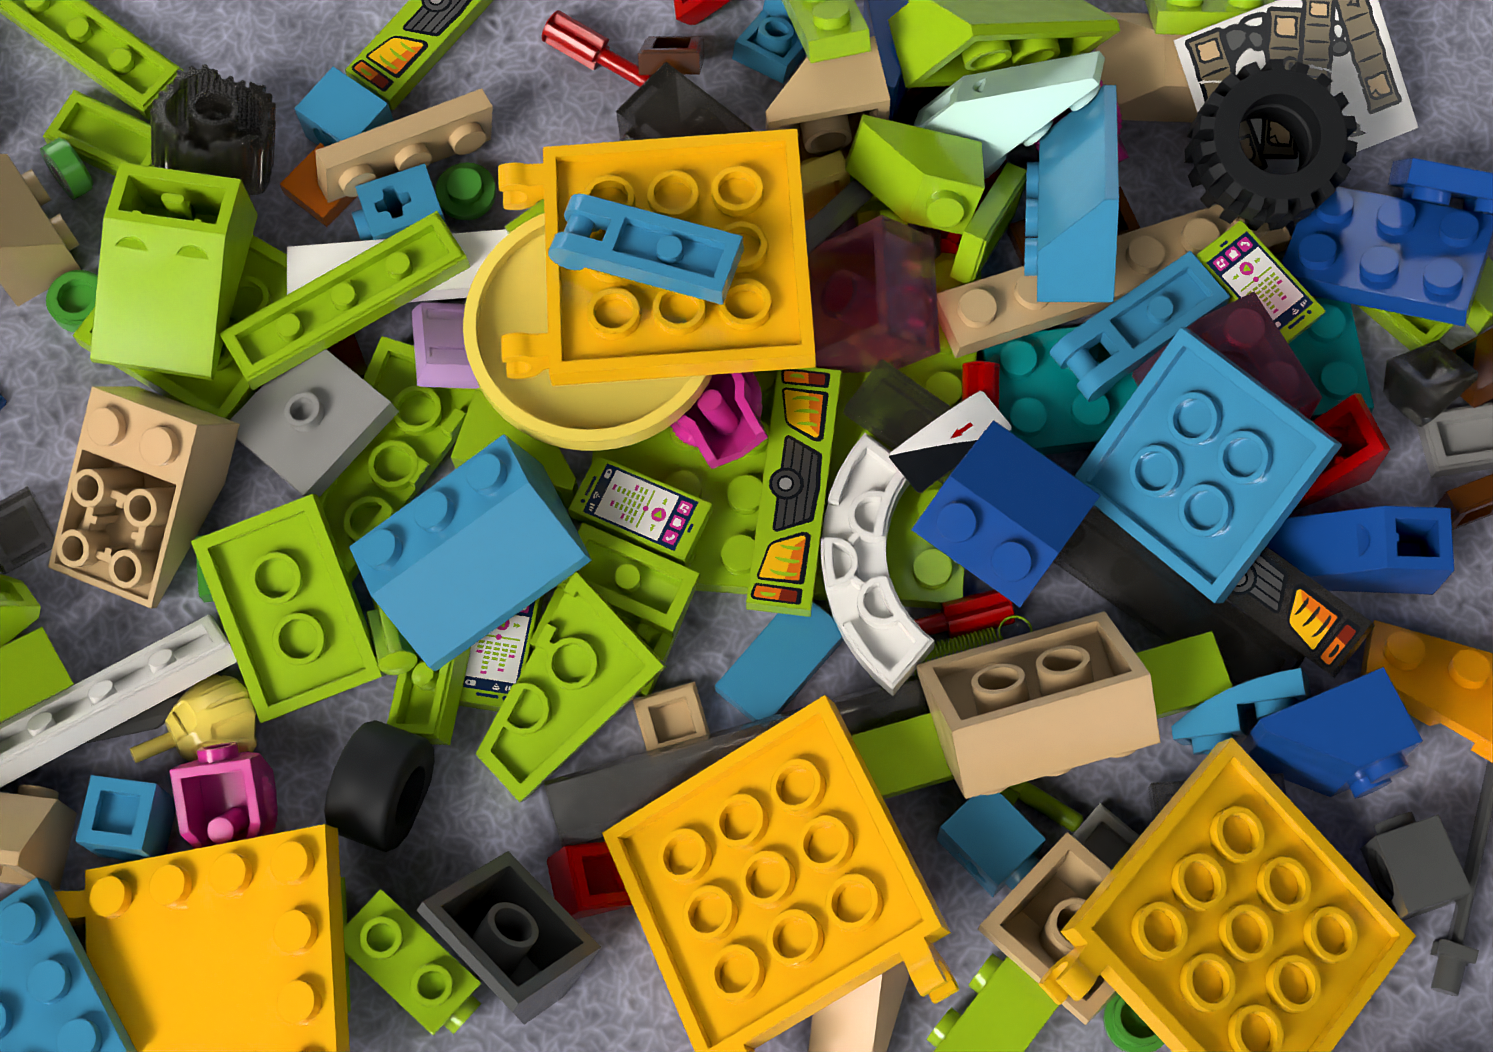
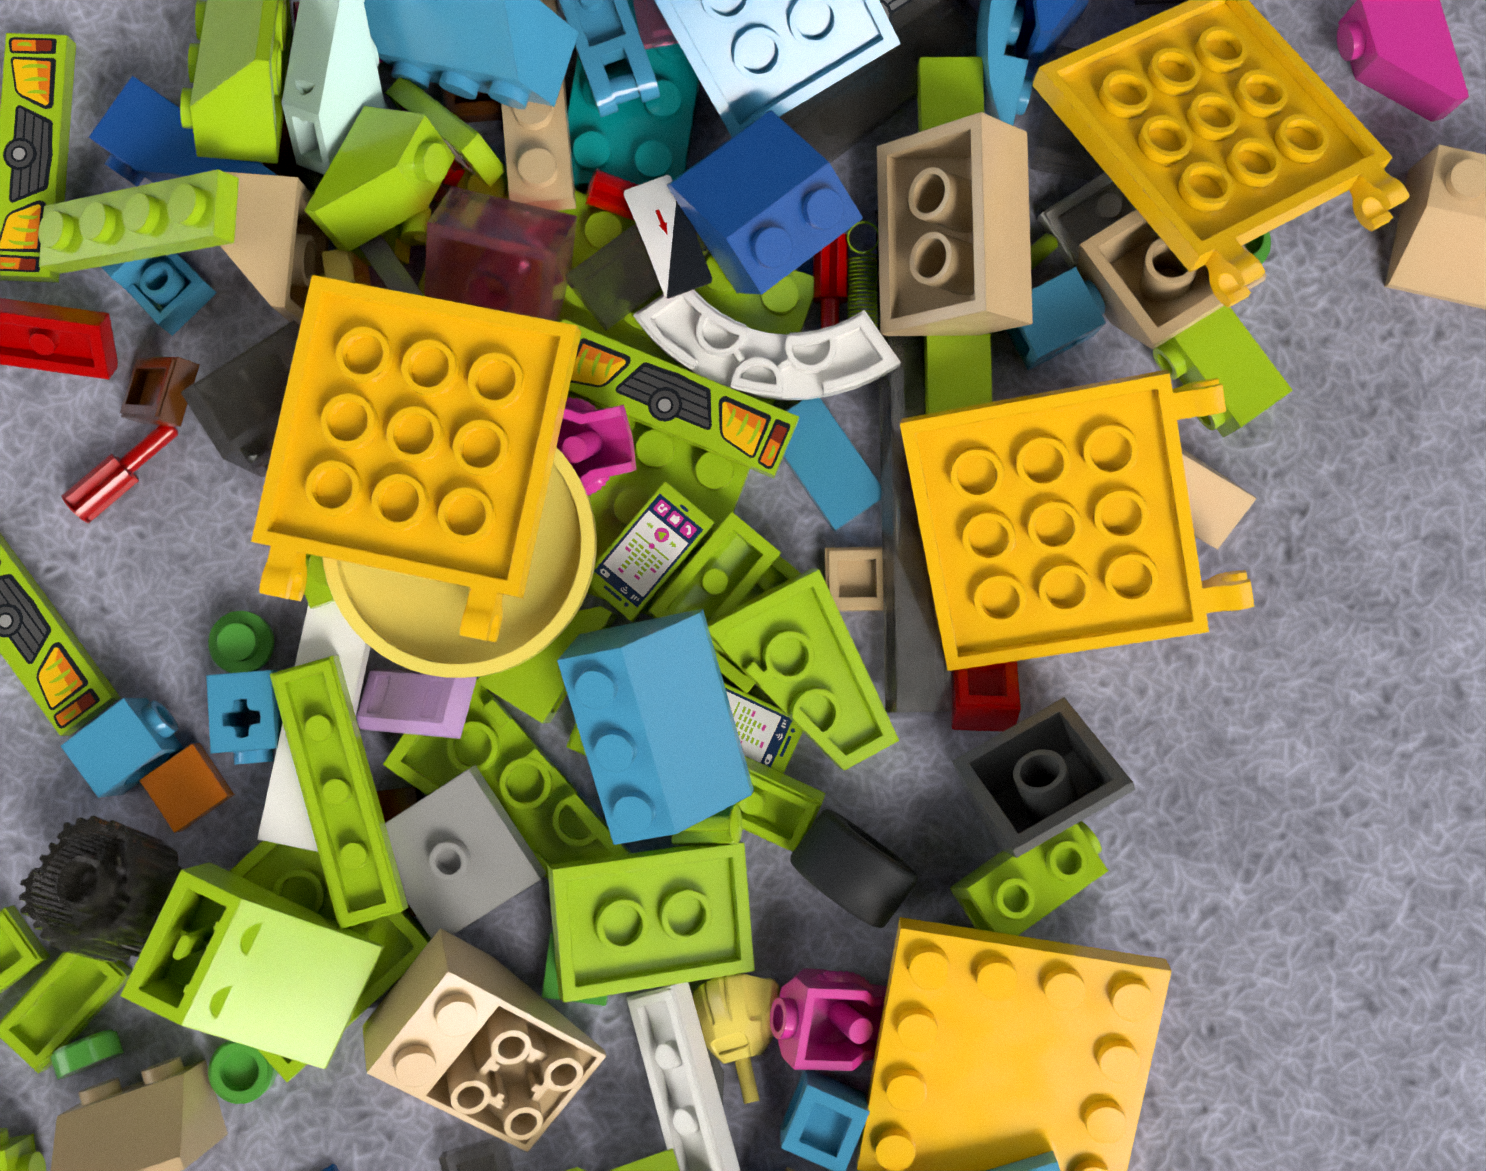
camera: 75 degrees left, 15 degrees up
tan plate [315,88,493,203] -> none
dark azure plate [548,194,744,305] -> none

